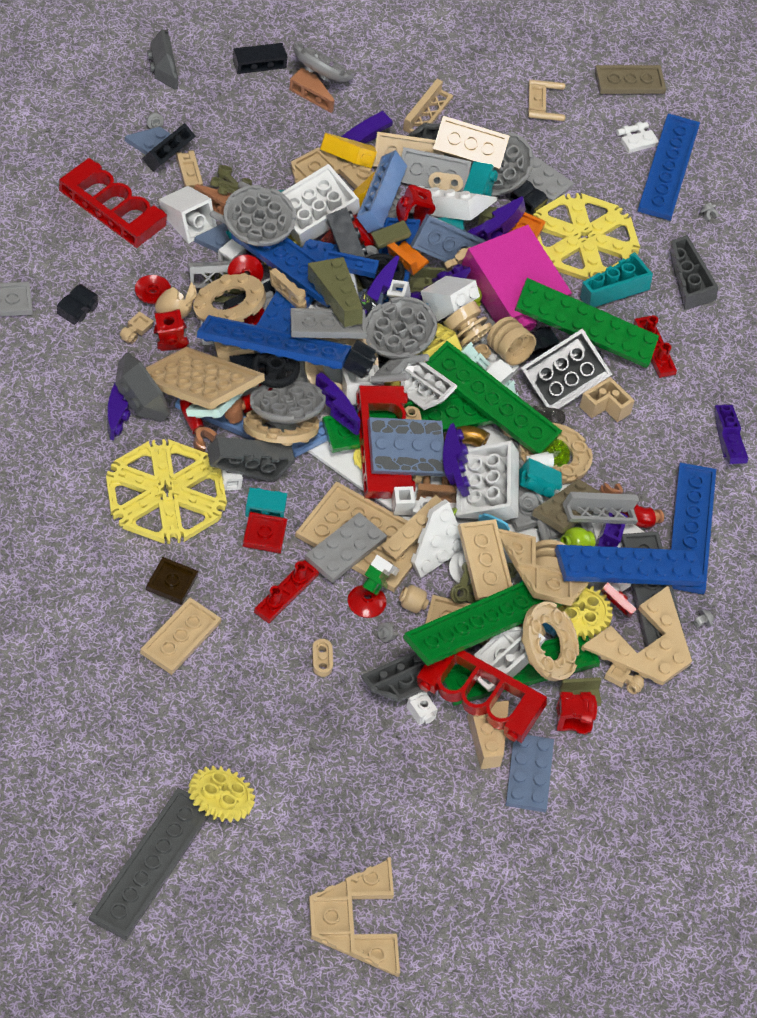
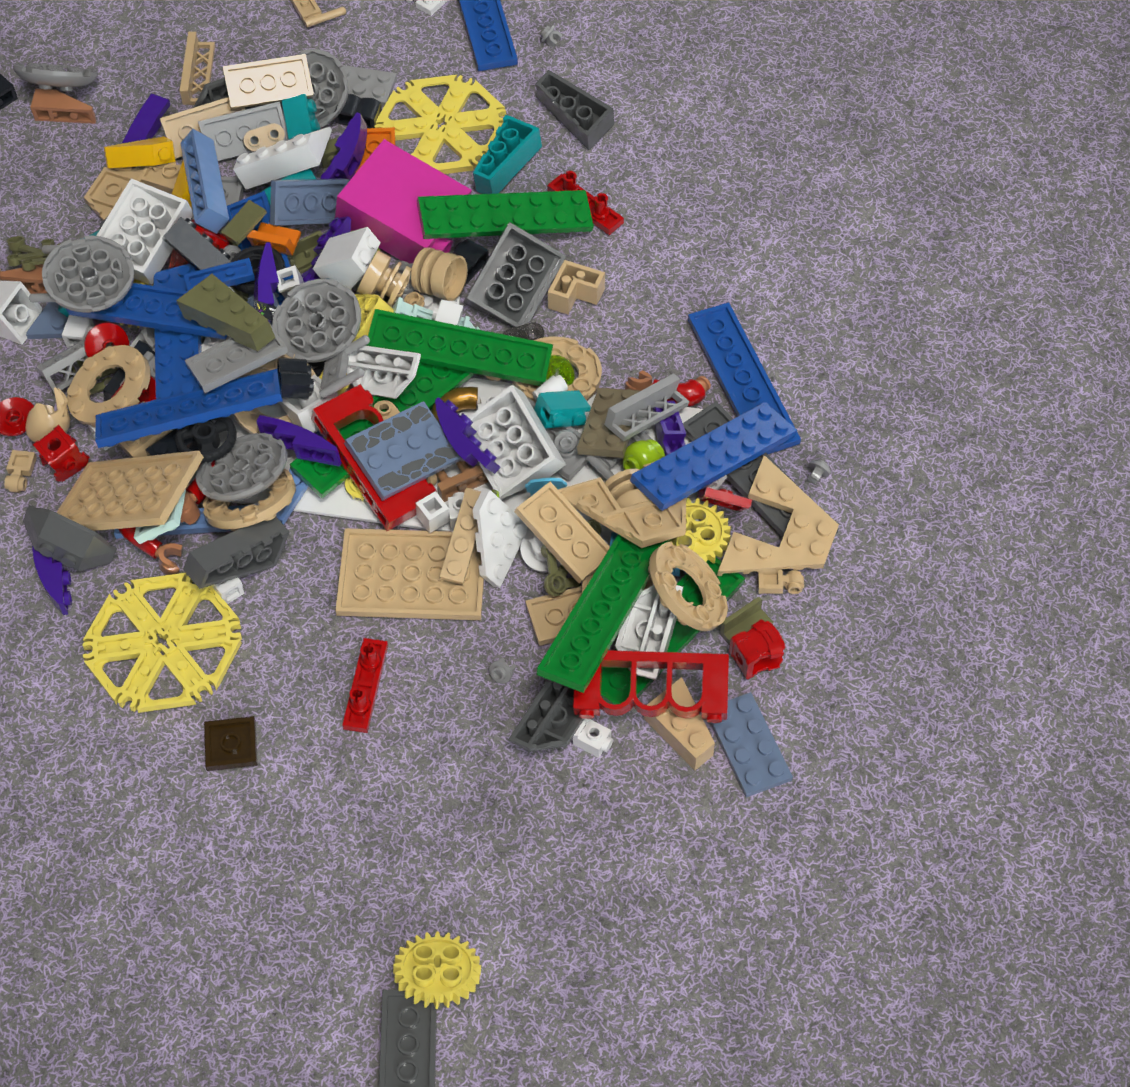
camera: 20 degrees left, 5 degrees up
tan plate [140,598,221,675] -> none
red plate [242,512,288,554] -> none
teal brick [245,487,288,518] -> none
tan plate [269,268,307,308] -> none
light grey plate [305,512,387,583] -> none
tan wing [309,857,400,977] -> none
tan plate [312,639,333,677] -> none
red dish [347,585,387,618] -> none
green hips [363,555,400,595] -> none
red piece [396,184,435,226] -> none
tan head [399,585,429,614] -> none
tan plate [444,247,471,271] -> none
dark purple slope [715,404,748,464] -> none

